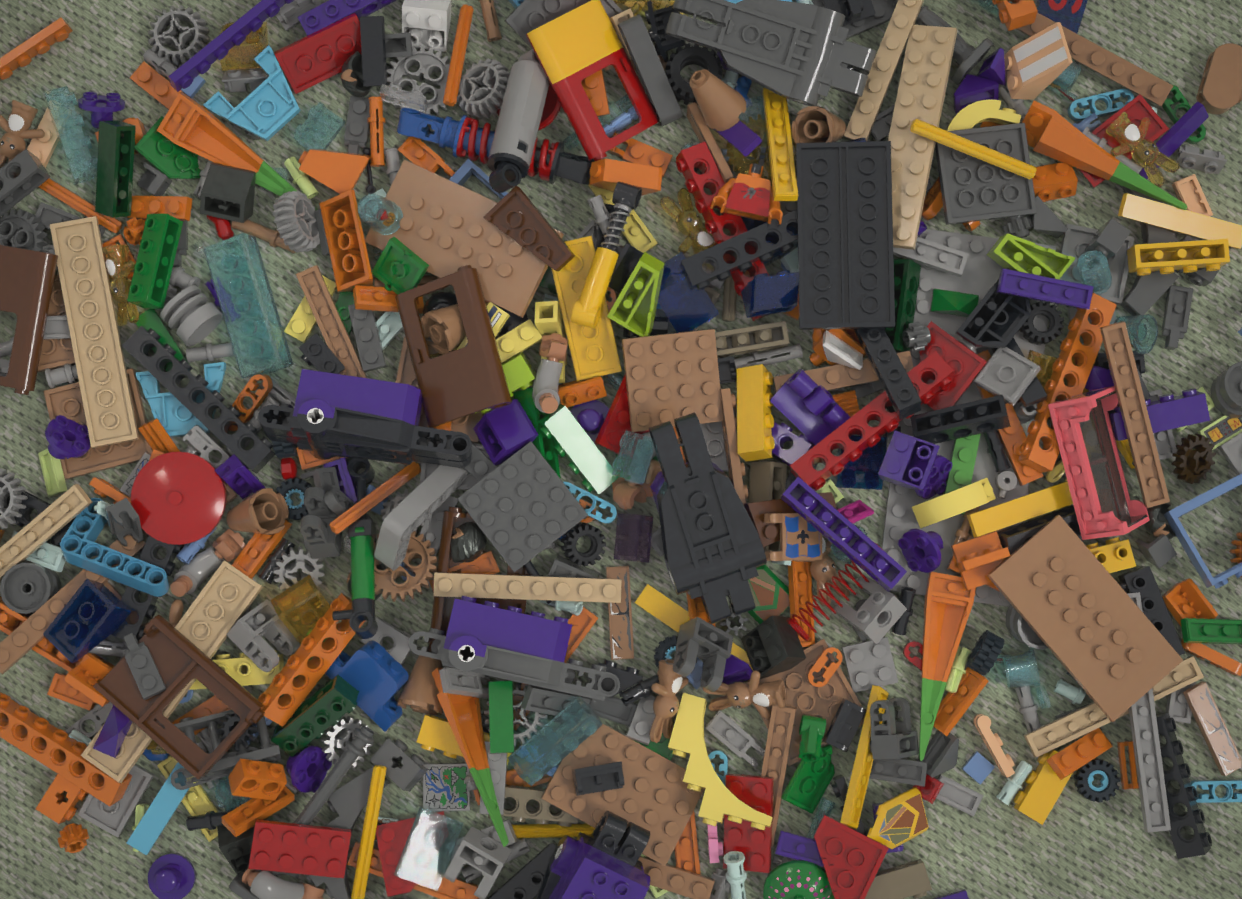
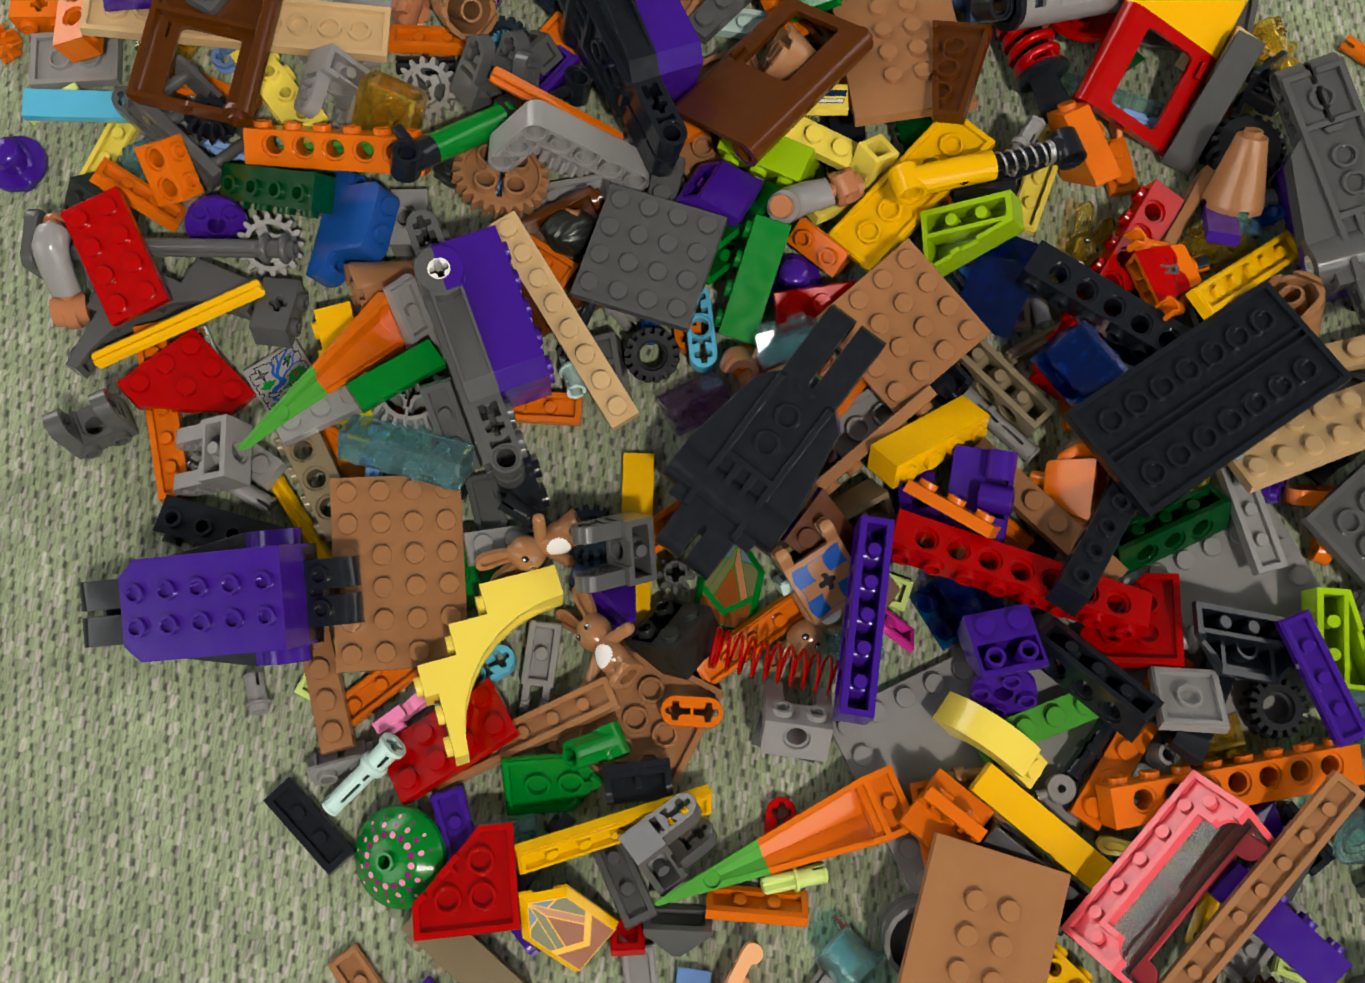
camera: 50 degrees right, 10 degrees down
black pin [186,809,233,831] -> none
red tile [280,458,297,480] -> none
clear light blue tile [394,807,464,891] -> none
black hinge [572,762,624,796] -> none
orange hinge [581,69,610,117] -> none
medium nougat tile [606,566,634,660] -> none
white slope [823,330,863,370] -> none
light grey plate [842,637,898,693] -> none
black pin [891,586,916,635] -> none
dark purple plate [898,529,944,573] -> none
dark grey gear [902,322,931,352] -> none
green slope [930,289,979,317] -> none
black bush [967,630,1005,676] -> none
none -> orange plate [903,477,1001,539]

